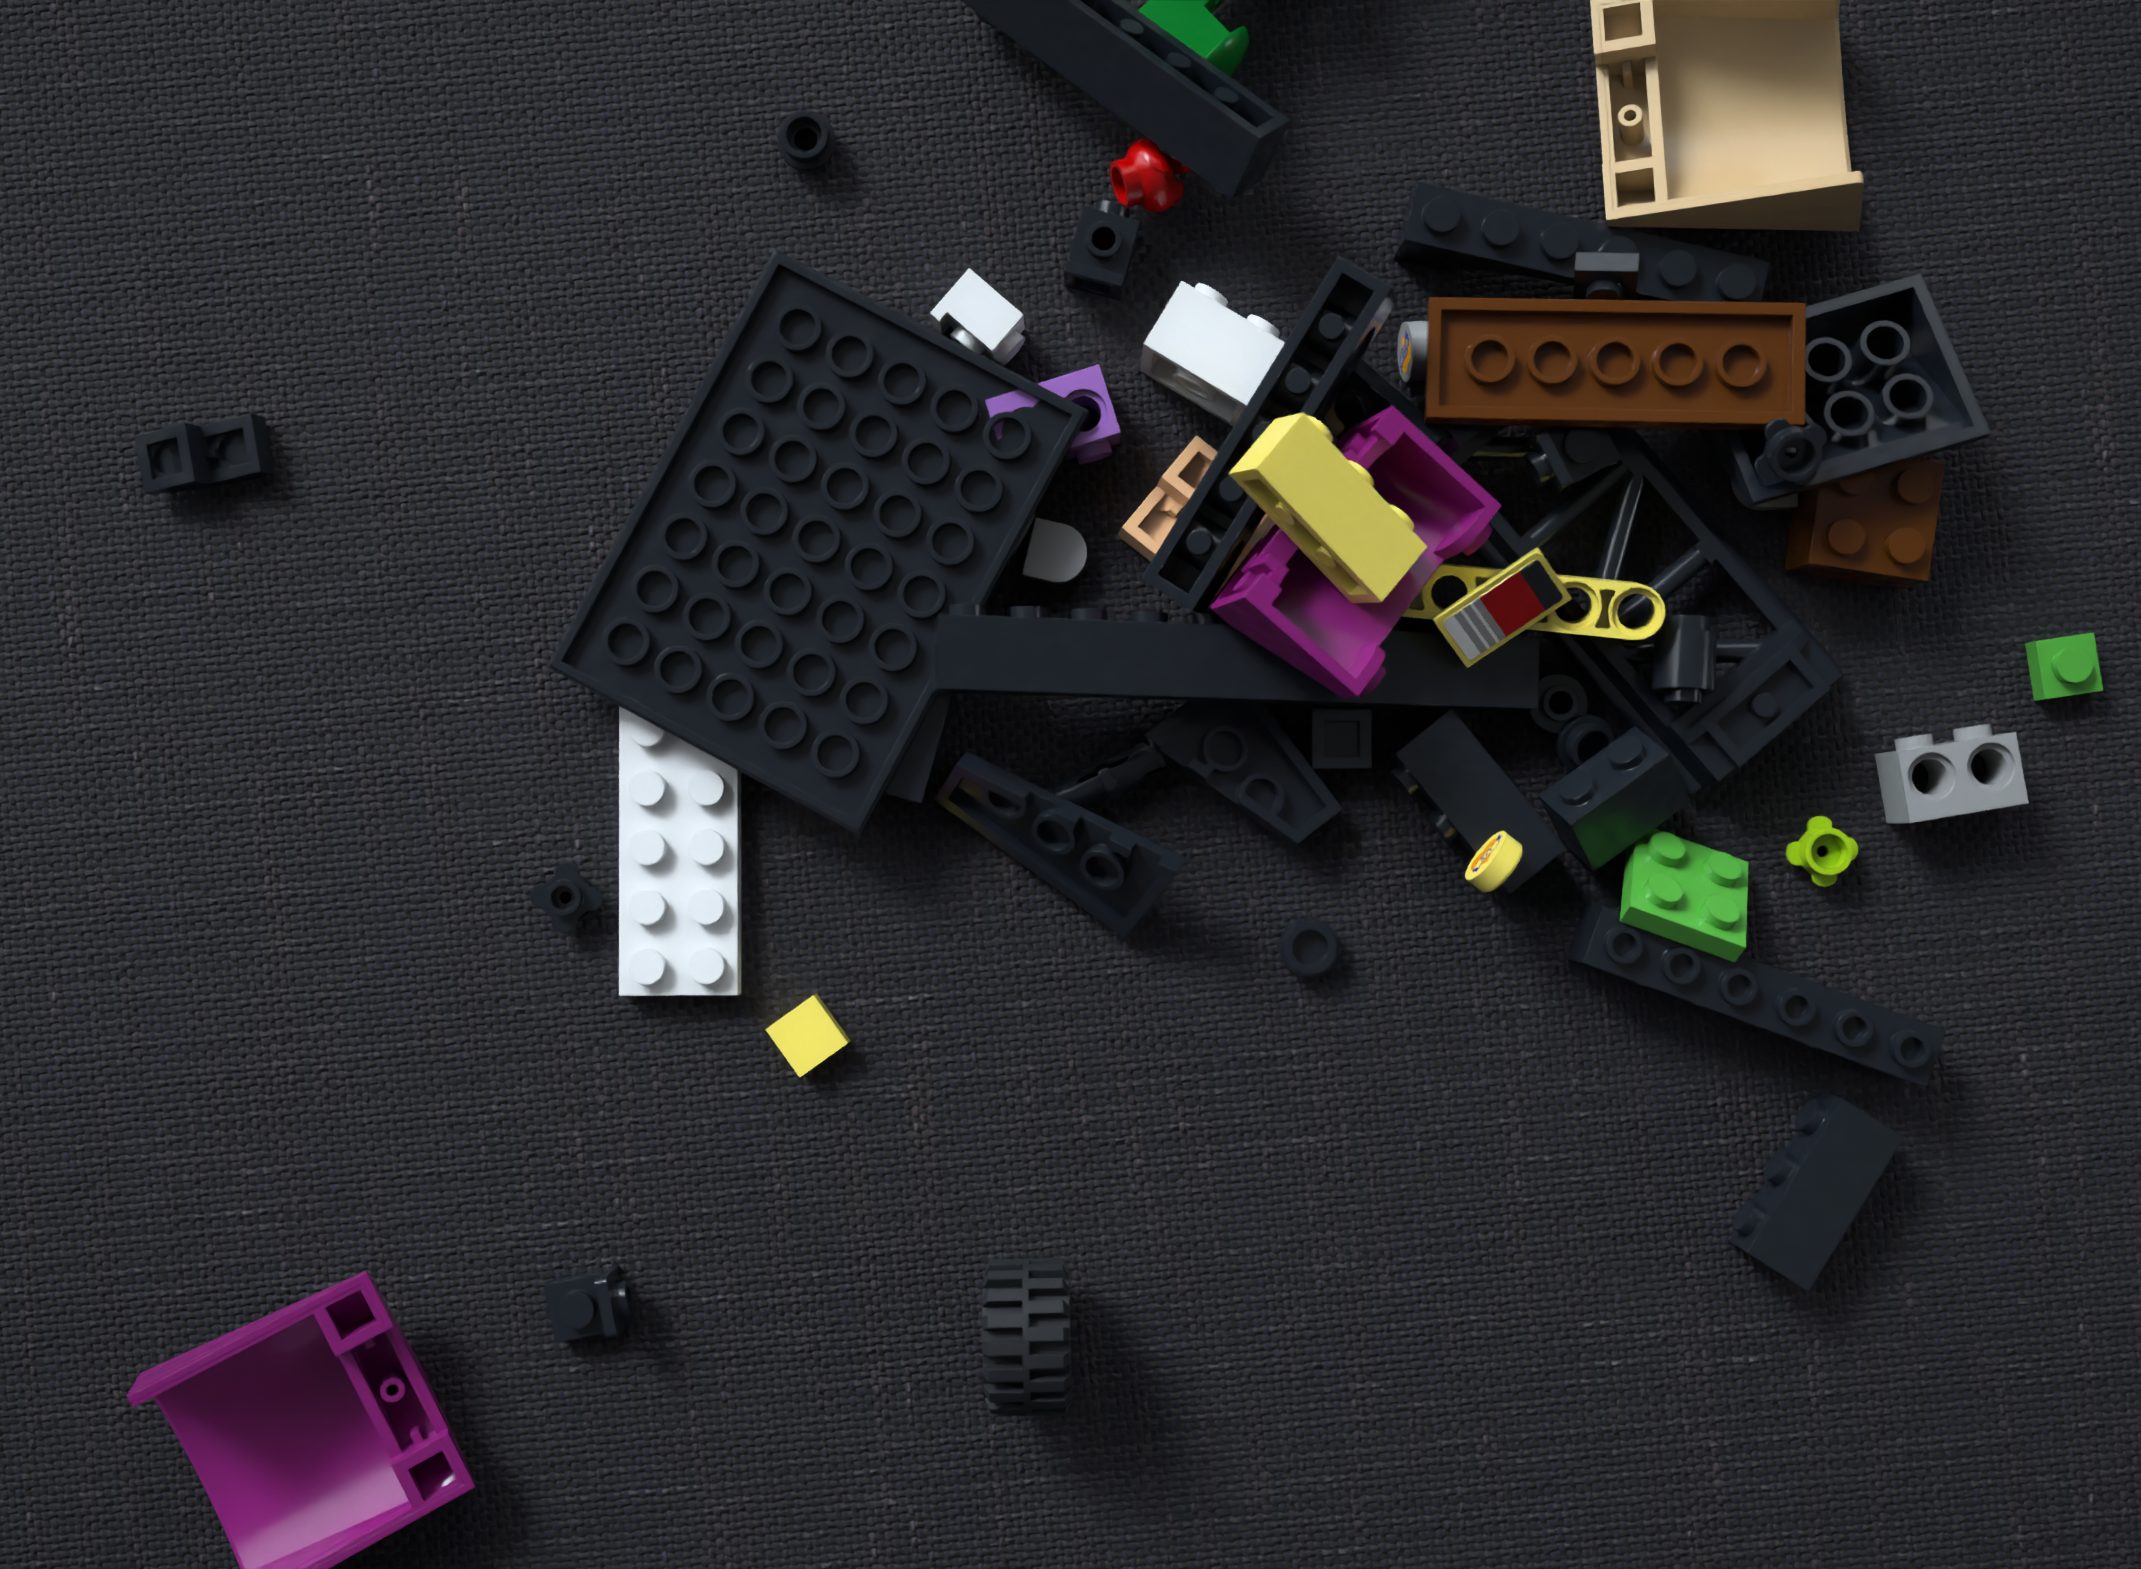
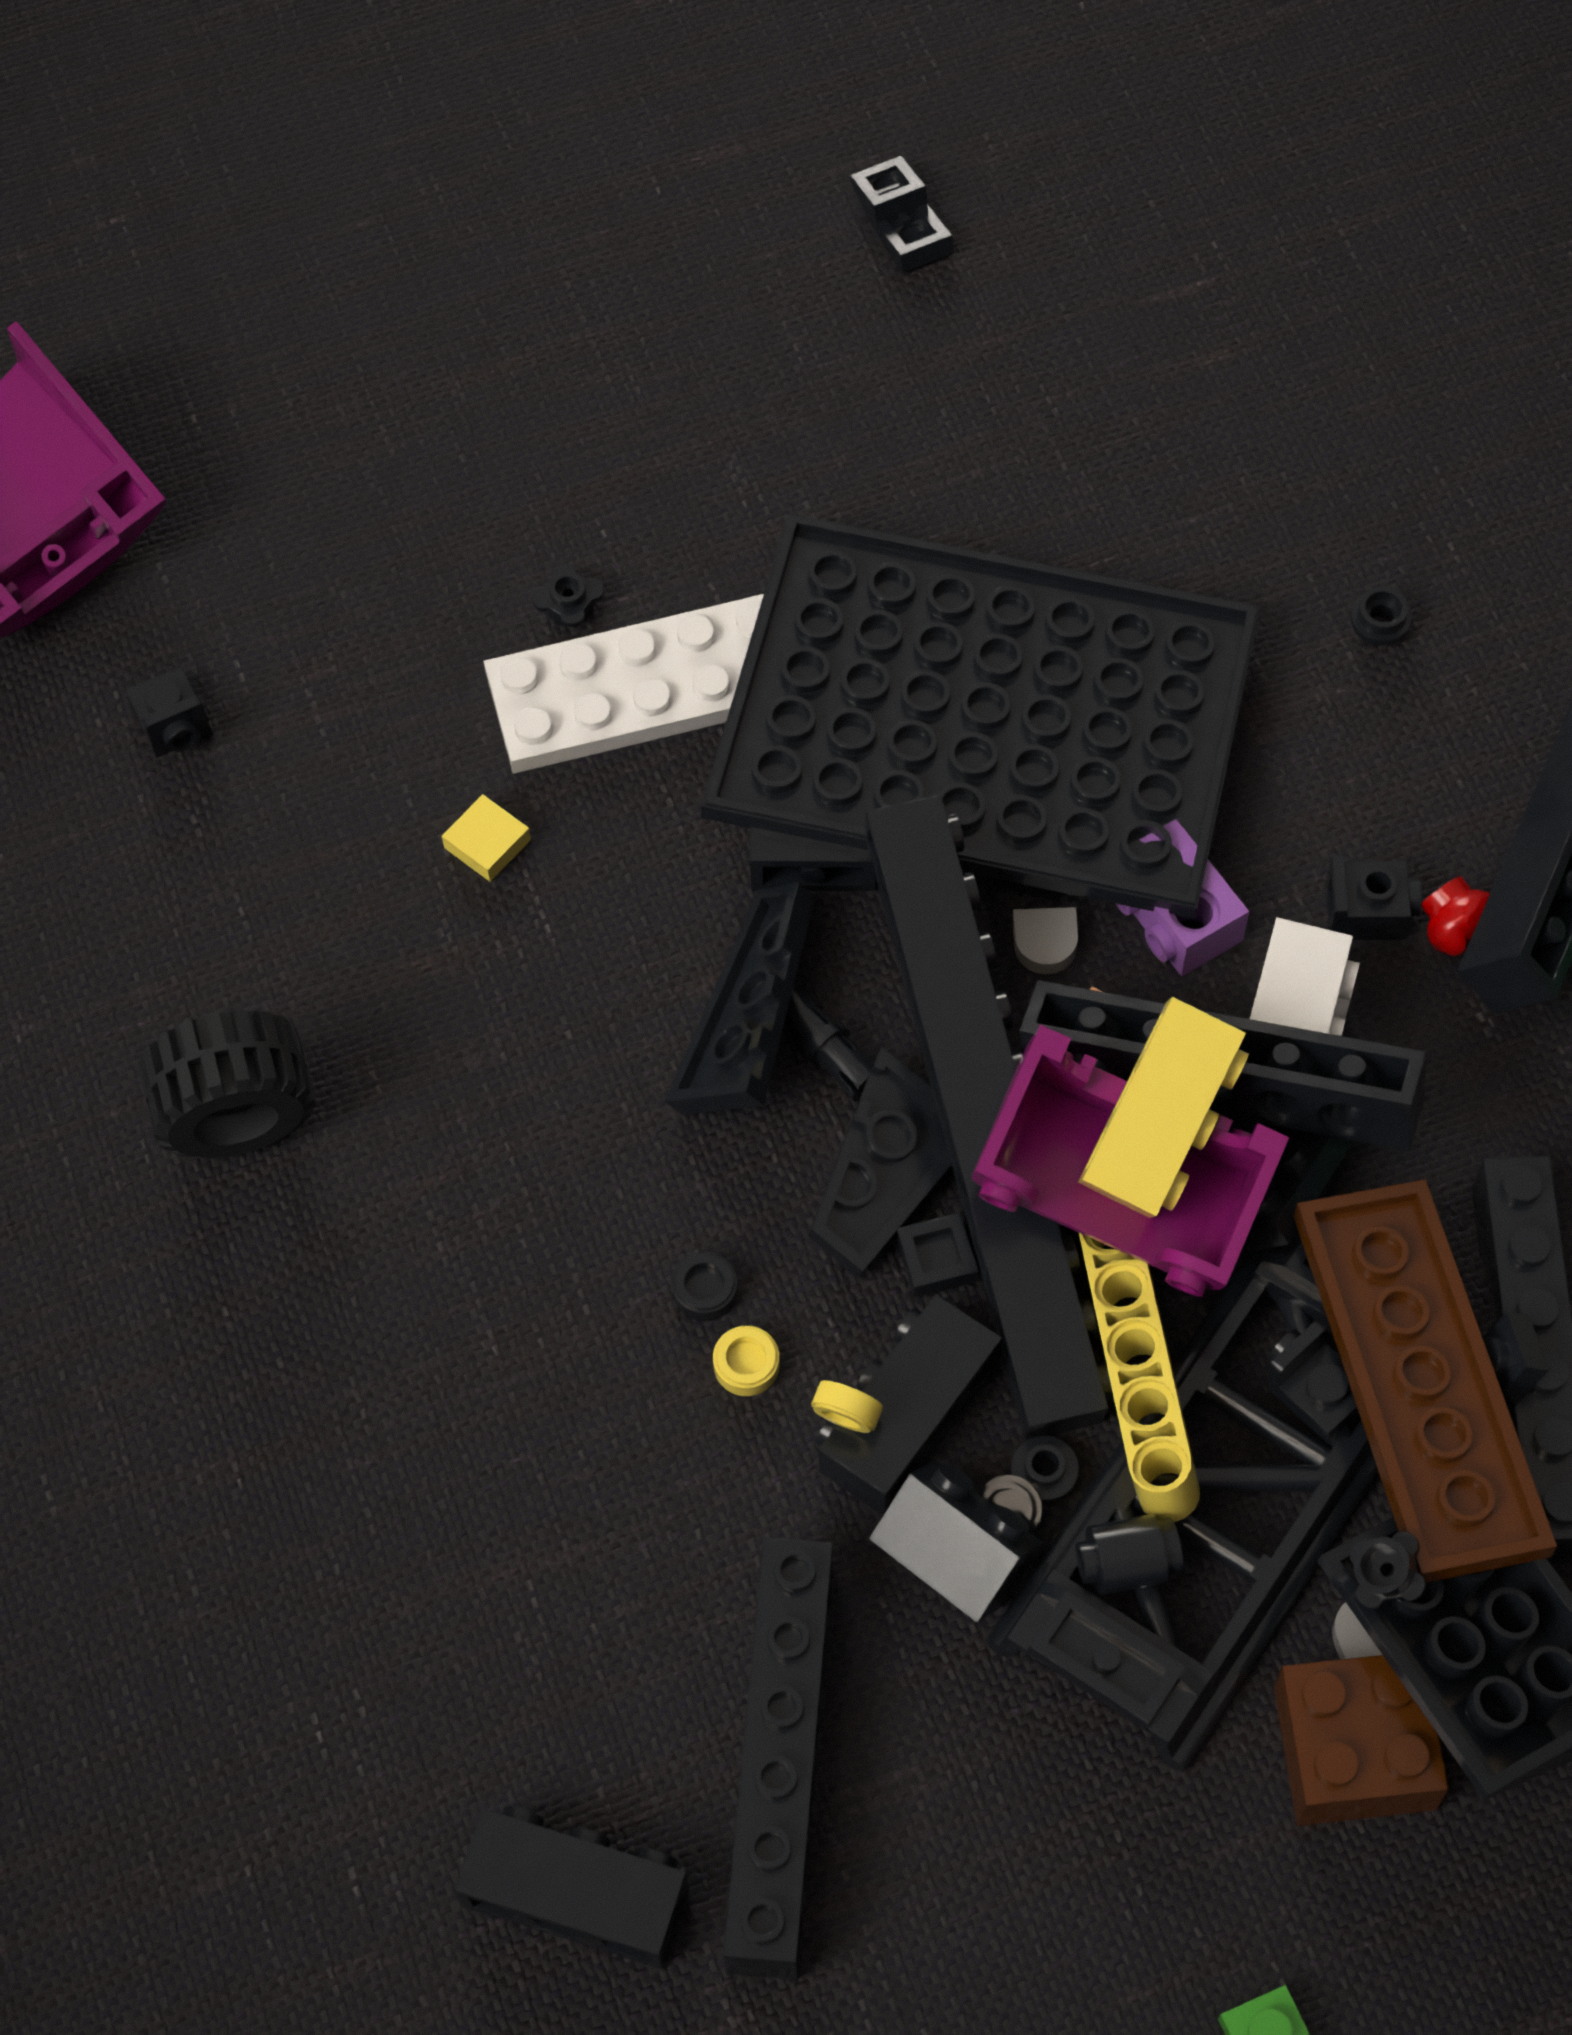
camera: 75 degrees right, 25 degrees down
white brick [930,268,1025,366] -> none
slope [1432,547,1572,668] -> none
bright green plate [1620,828,1749,962] -> none
lime plate [1785,816,1858,887] -> none
light grey brick [1875,724,2029,823] -> none
none -> light yellow tile [713,1326,780,1396]

